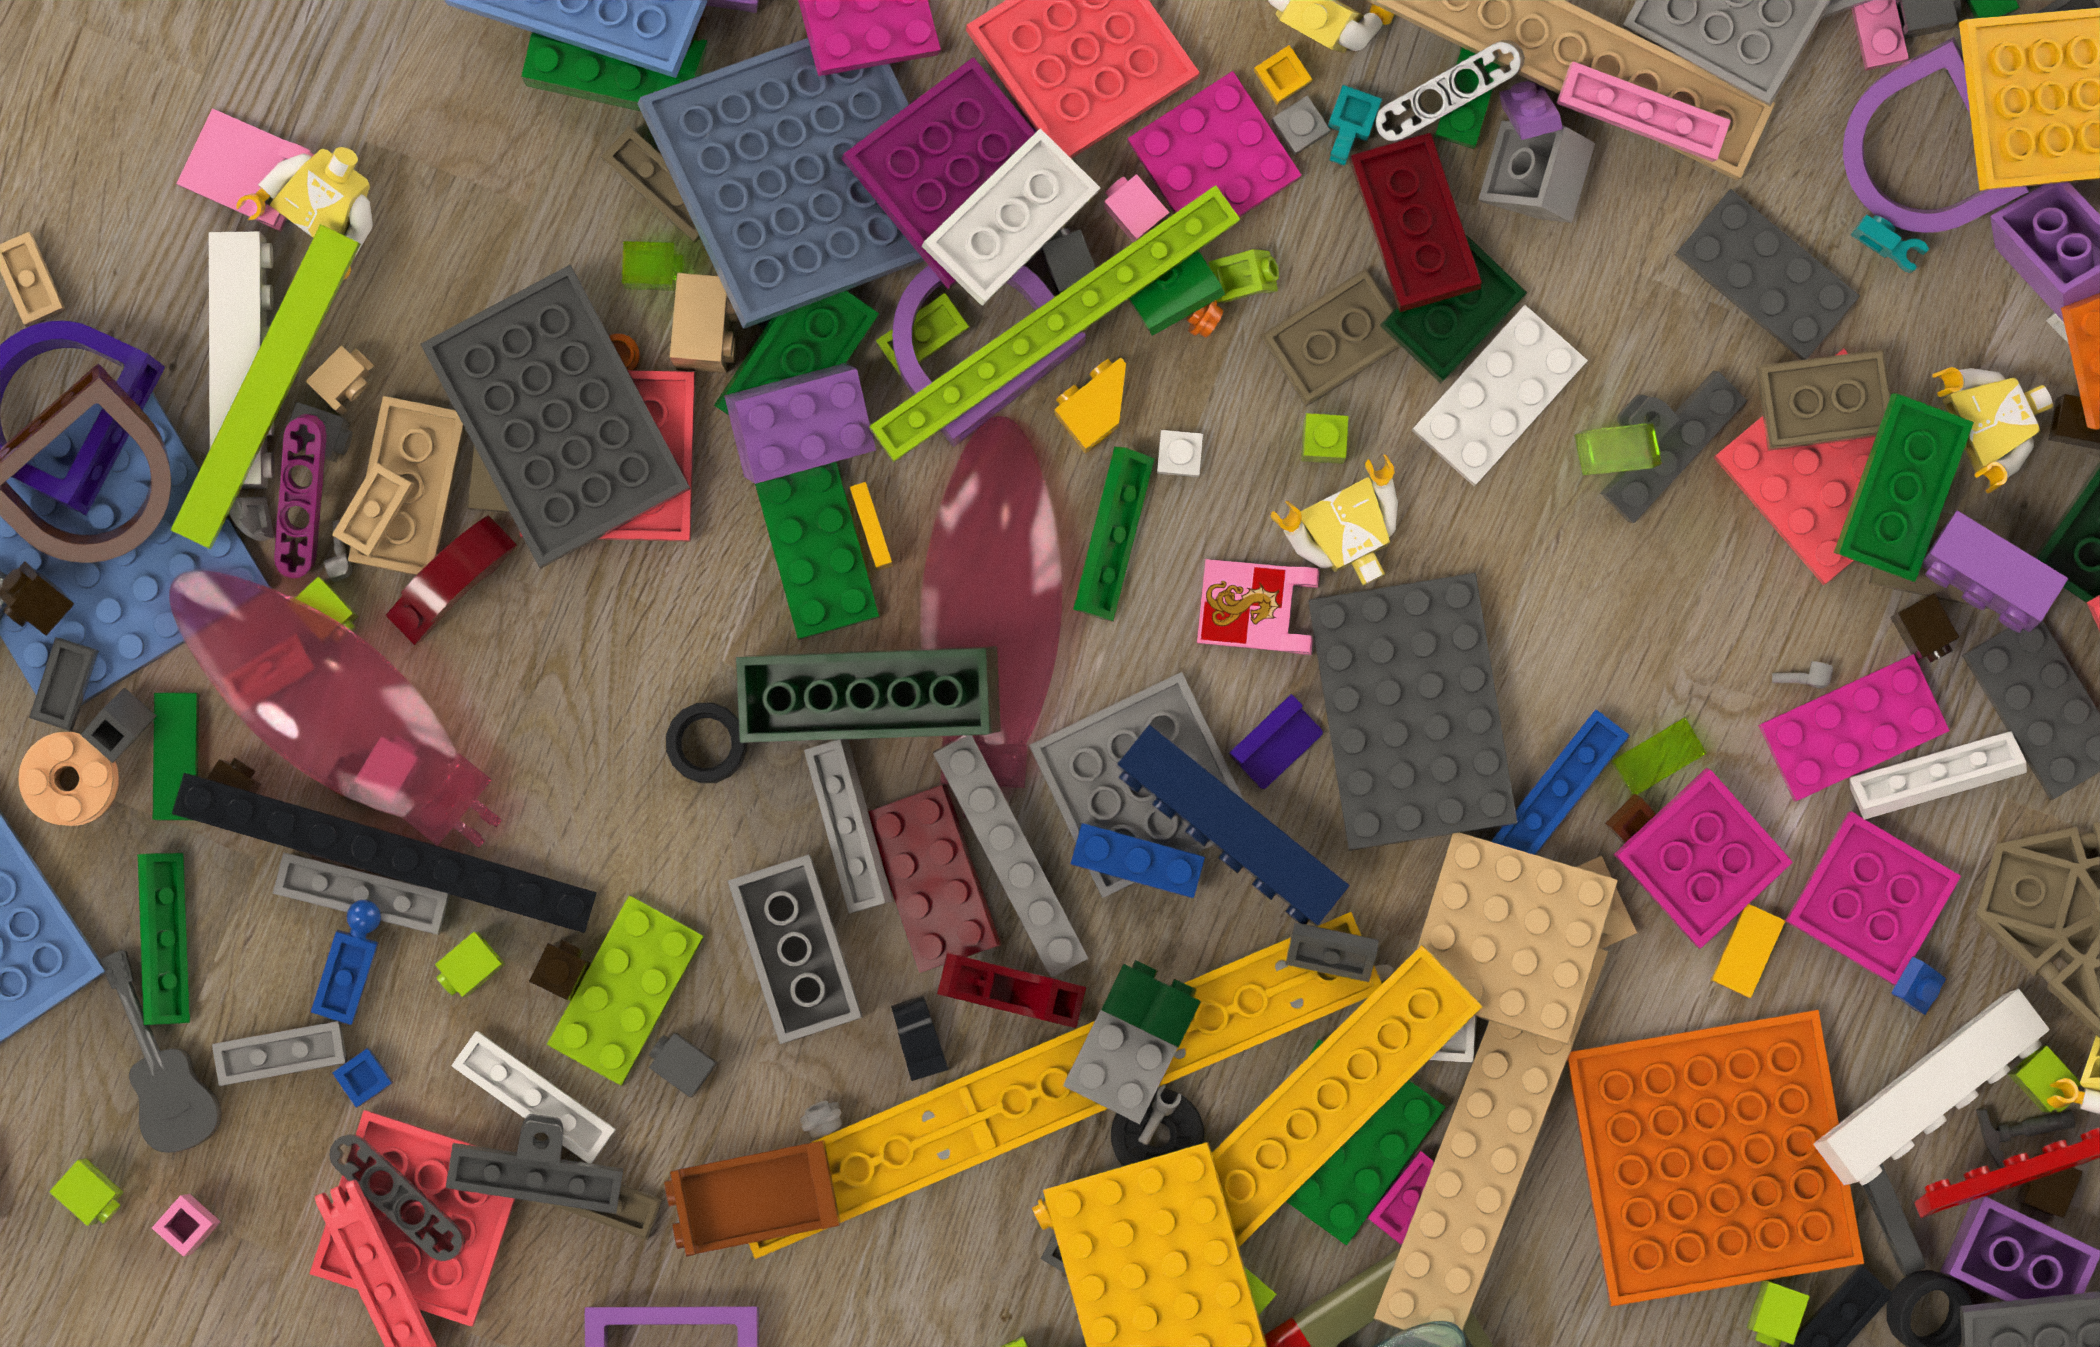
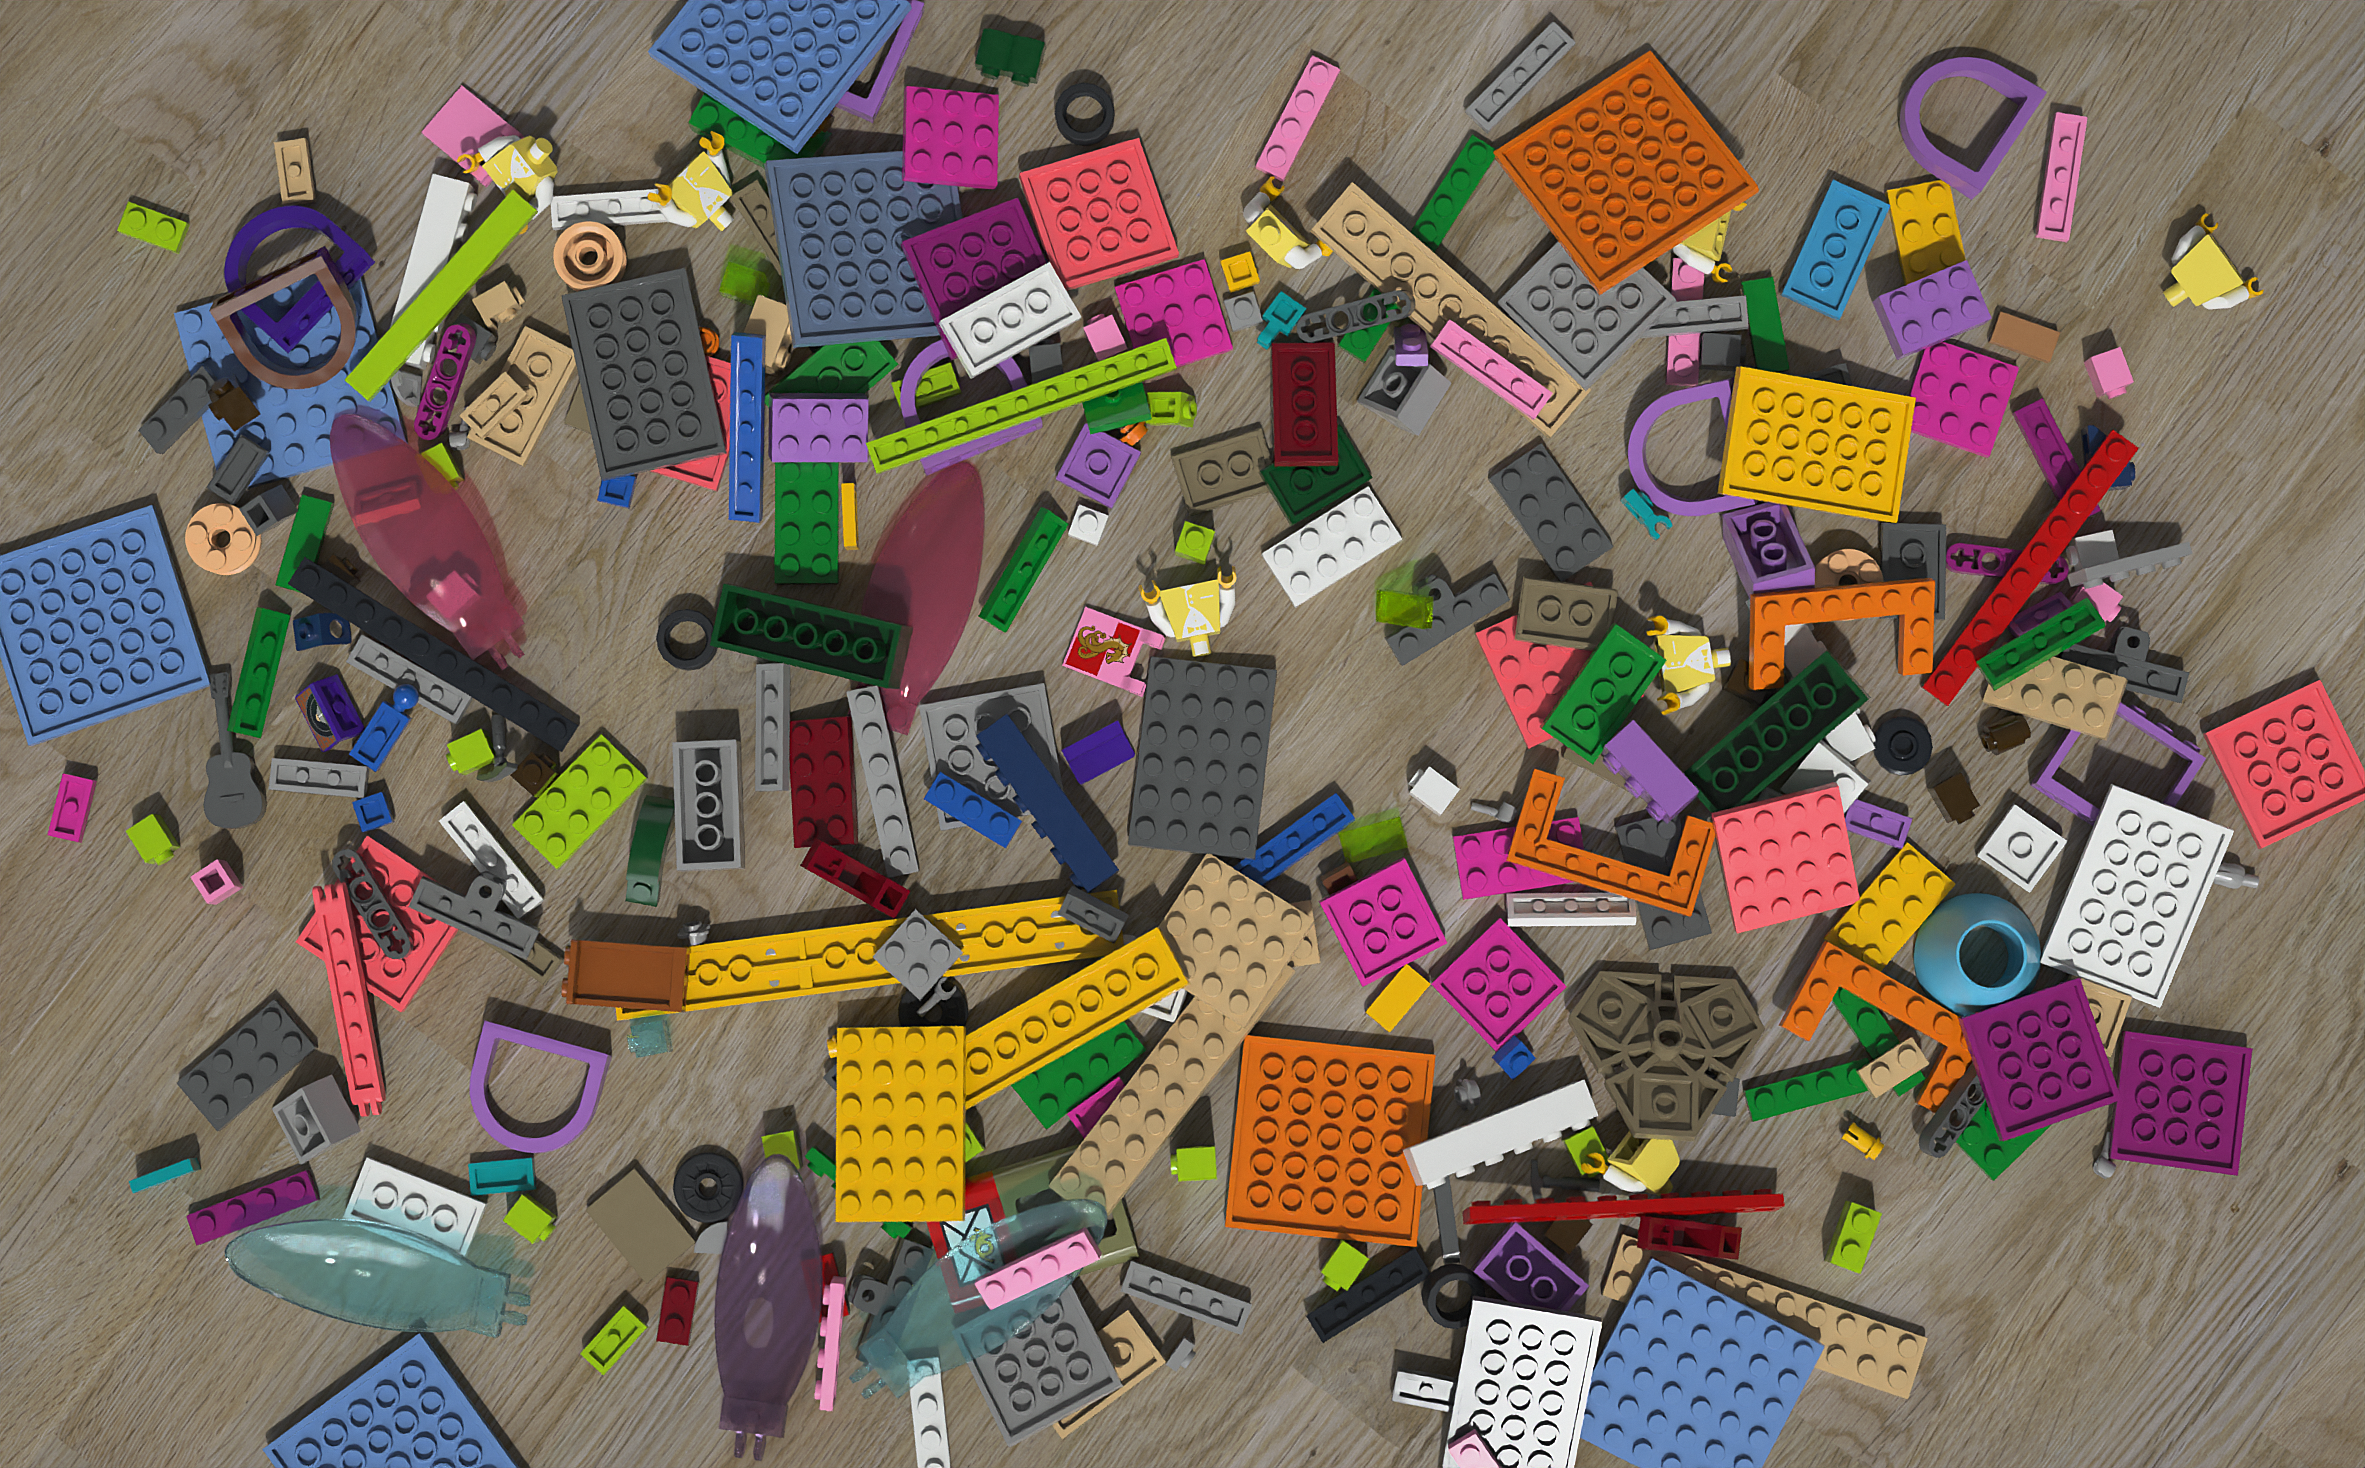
camera: 20 degrees right, 0 degrees up
dark red arch [386,515,517,645] -> none
dark grey brick [649,1033,718,1098] -> none
black leg [891,996,949,1081] -> none
yellow slope [1054,358,1126,454] -> none
dark green brick [1101,960,1201,1048] -> none
dark brown brick [1890,593,1960,663] -> none
none -> dark blue bracket [293,613,352,651]
none -> dark purple panel [295,674,365,752]
none -> dark grey piece [476,715,518,783]
none -> white plate [551,189,668,230]
none -> light nougat wheel [553,221,627,292]
none -> blue plate [597,475,637,509]
none -> dark green arch [625,795,675,907]
none -> clear light blue brick [627,1020,673,1058]
none -> torso [647,131,735,231]
none -> blue plate [729,332,766,523]
none -> medium lavender plate [1056,423,1141,509]
none -> lime brick [1170,1145,1217,1182]
none -> white brick [1408,766,1460,816]
none -> light grey plate [1454,1079,1481,1111]
none -> orange plate [1506,769,1715,917]

